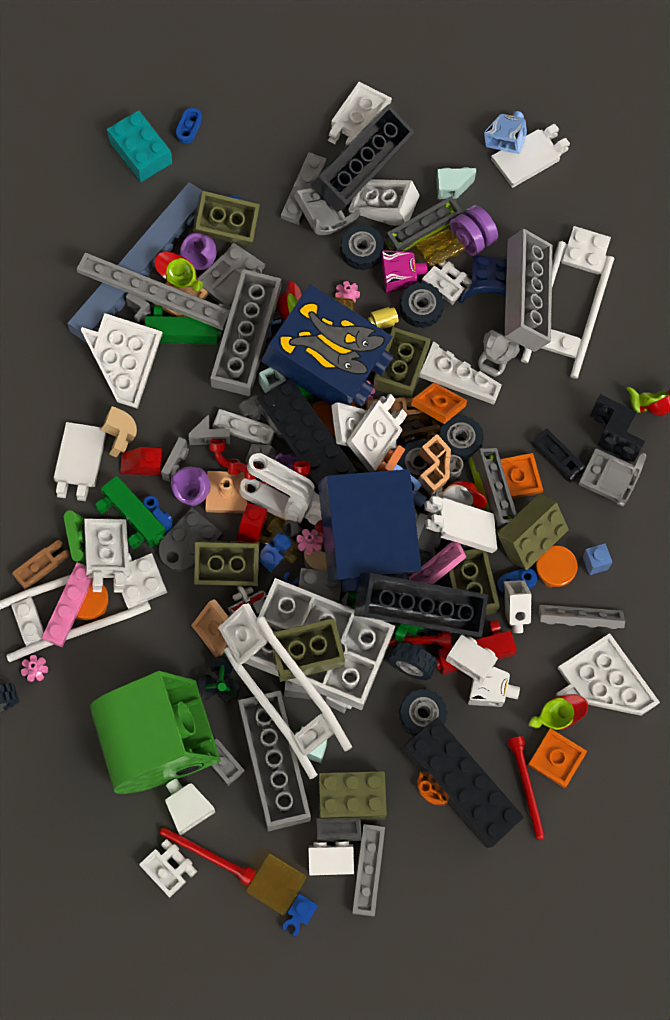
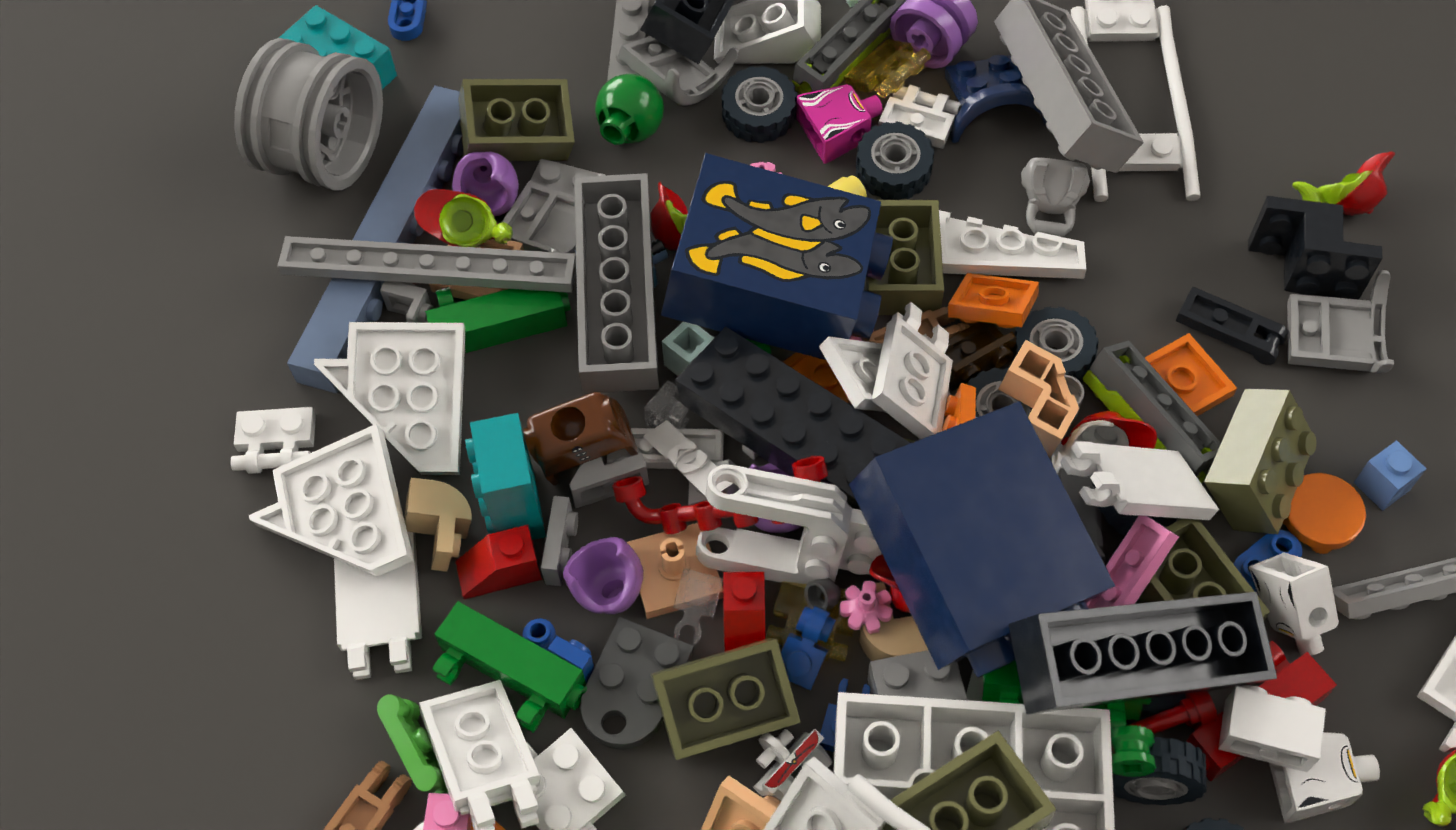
camera: 10 degrees left, 10 degrees down
none -> white plate [231,407,316,474]
none -> light grey wheel [234,38,383,190]
none -> white wing [249,424,414,576]
none -> teal brick [465,413,546,540]
none -> reddish brown piece [523,392,638,486]
none -> green brick [595,74,664,145]
none -> white piece [643,420,733,496]
none -> clear plate [673,568,723,644]
none -> green wheel [1111,725,1156,777]

